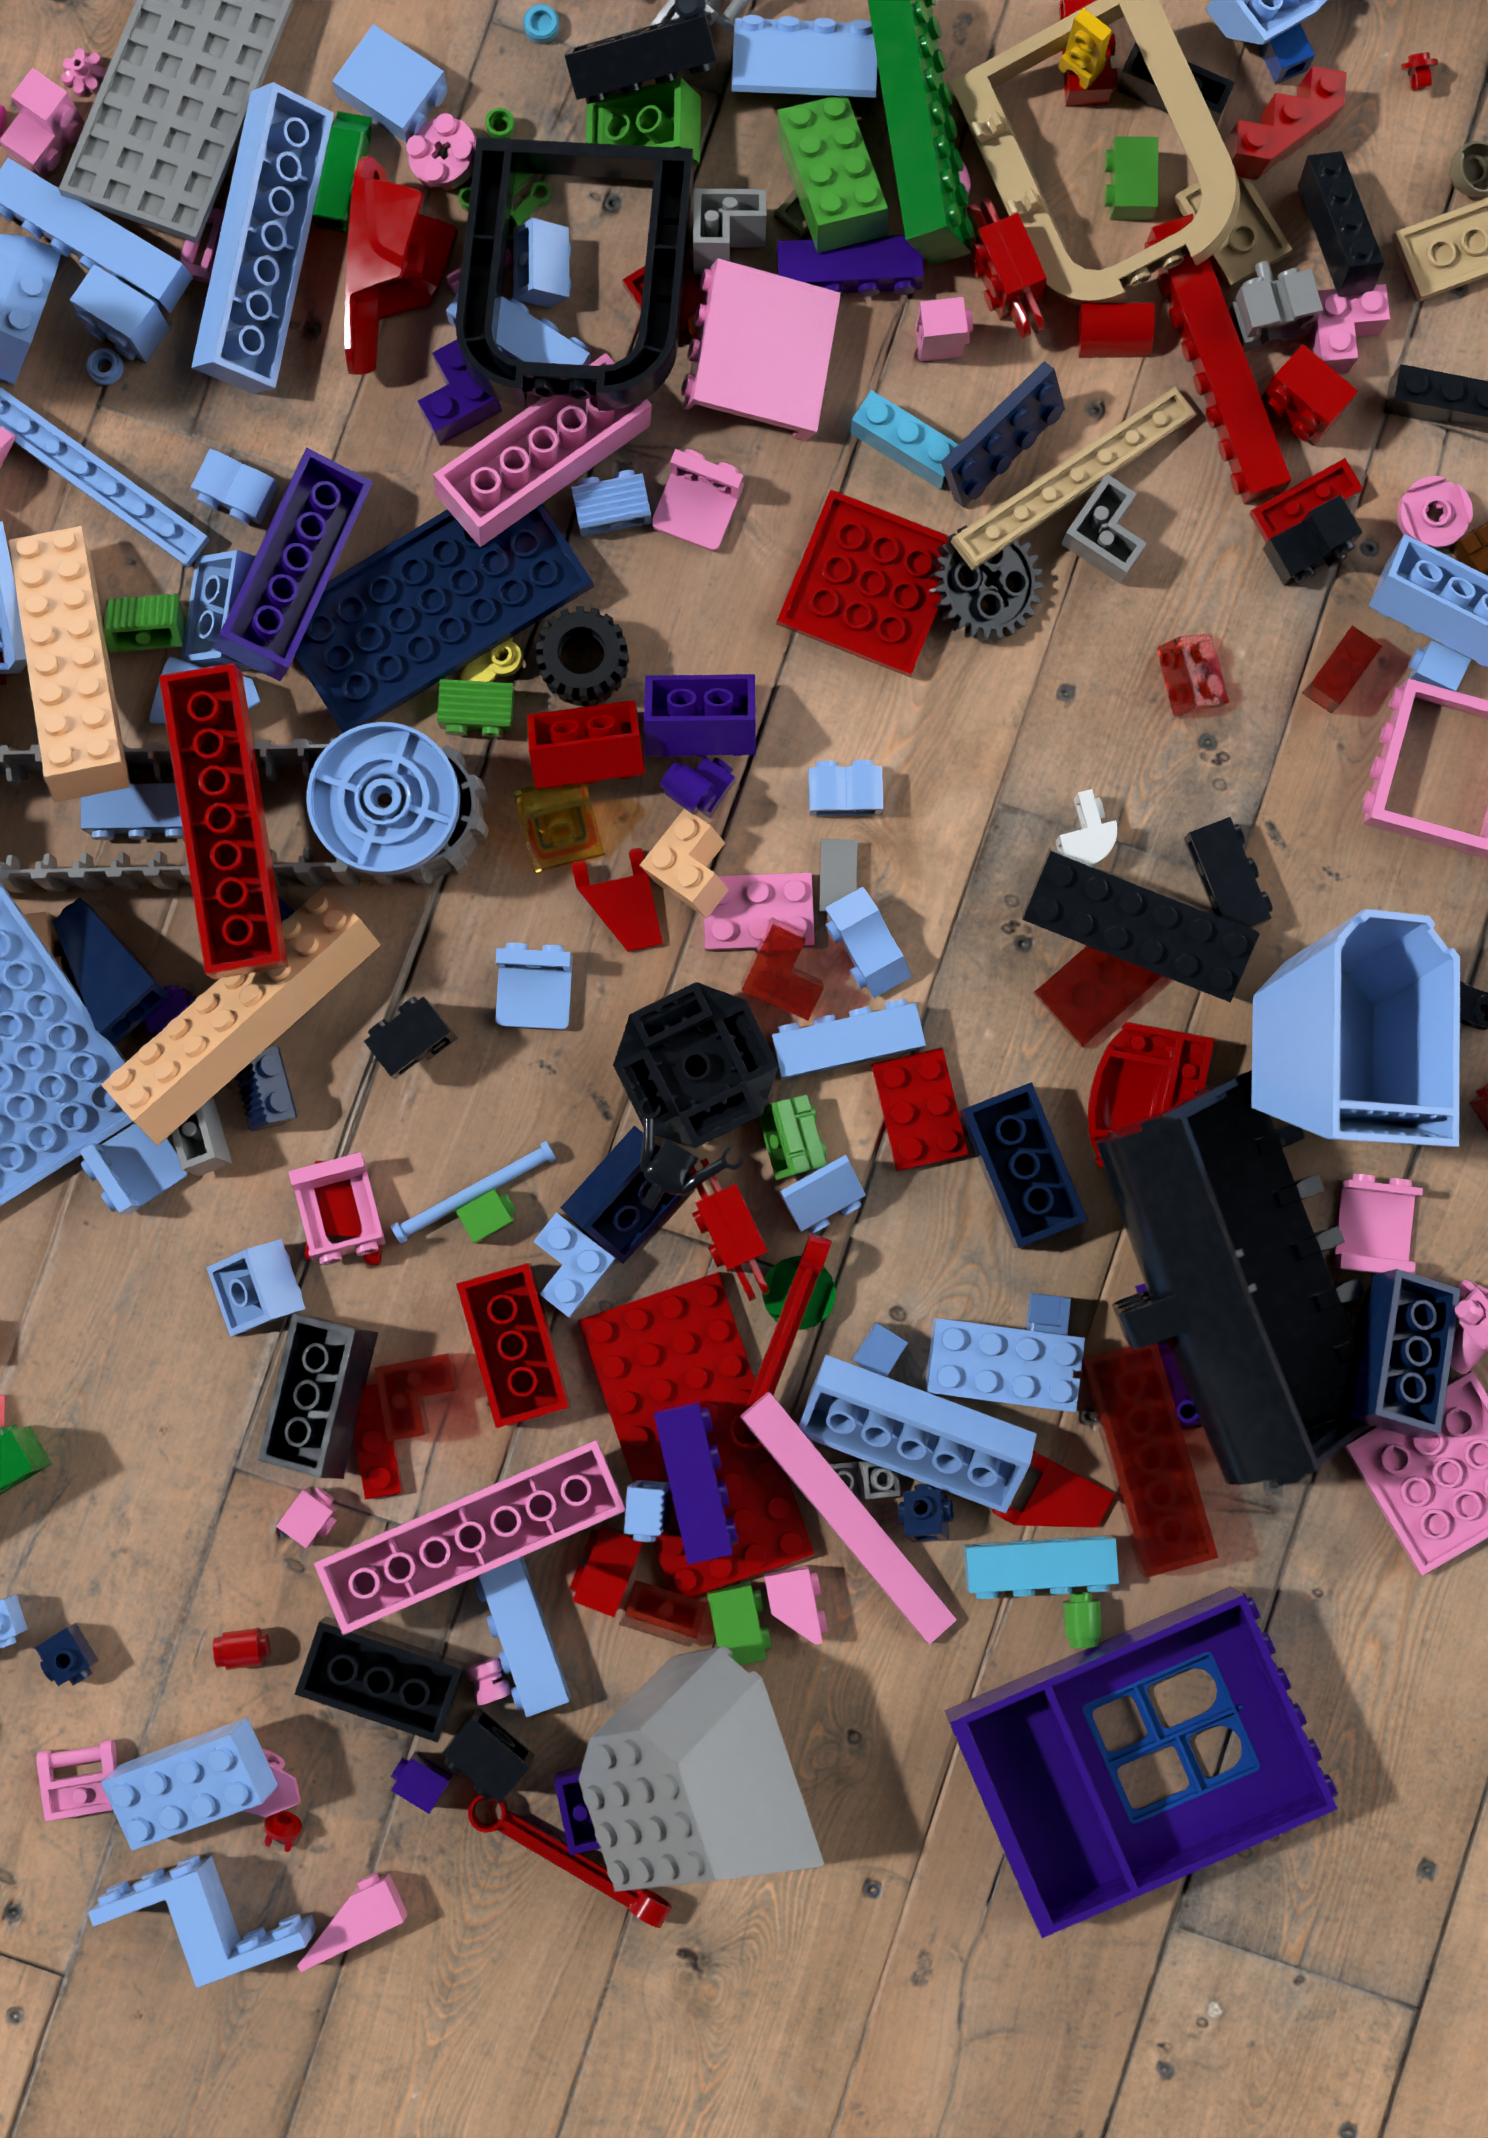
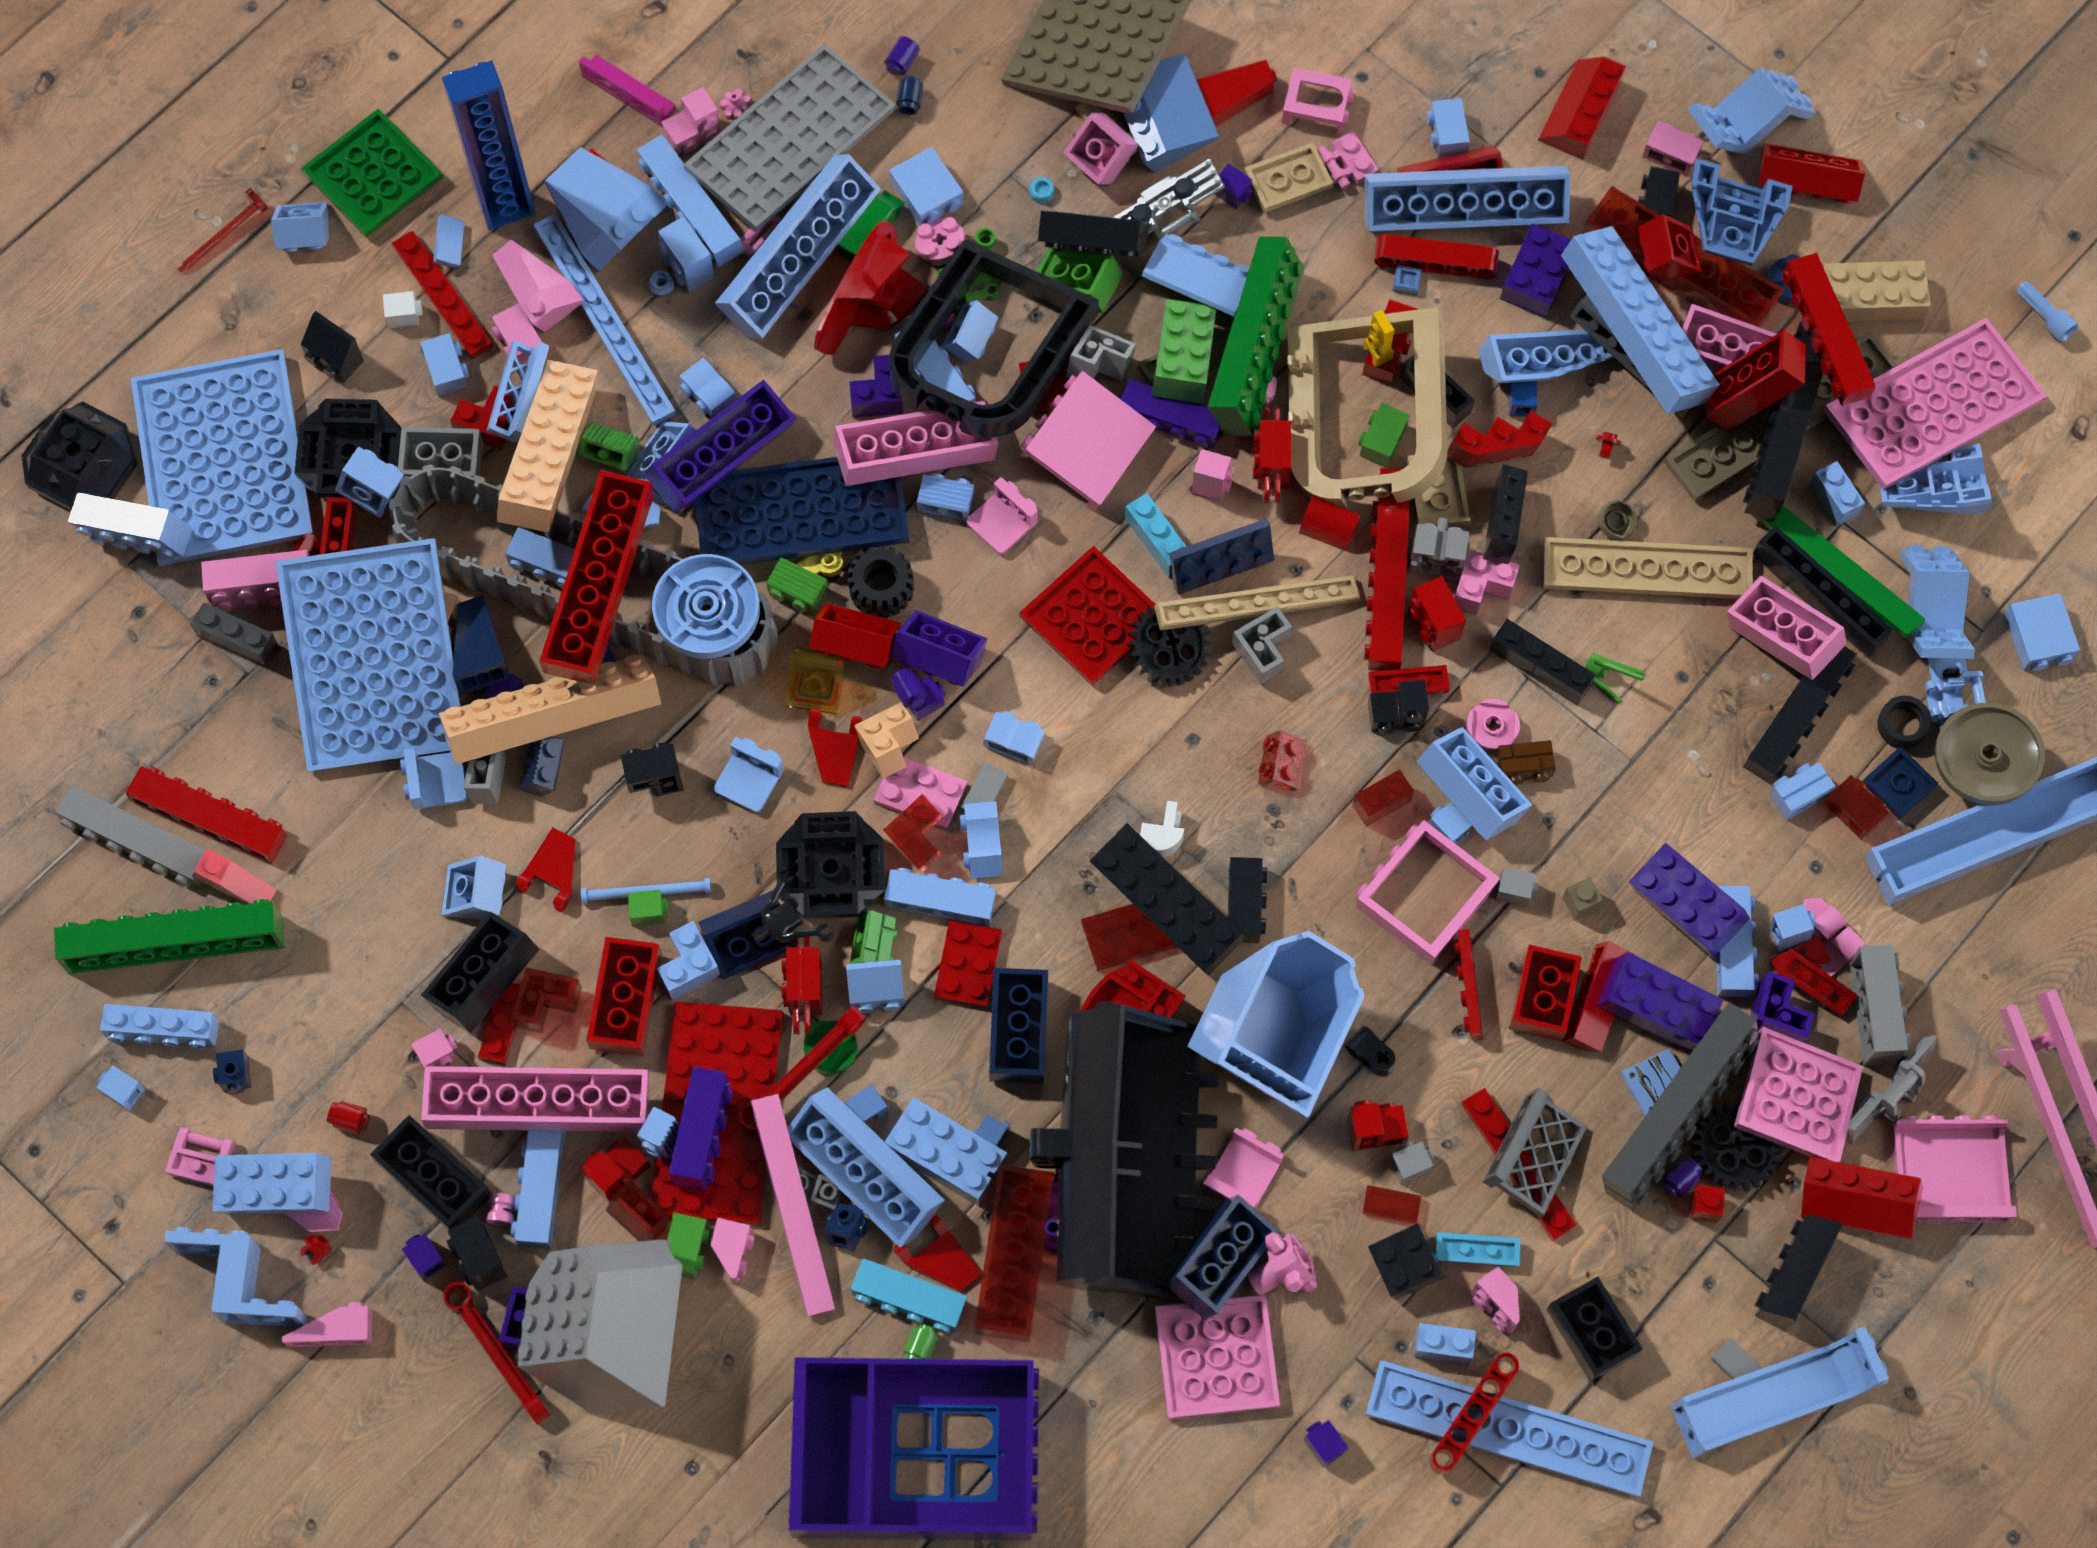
camera: 25 degrees right, 15 degrees down
bright pink panel [288,1152,386,1266] -> none

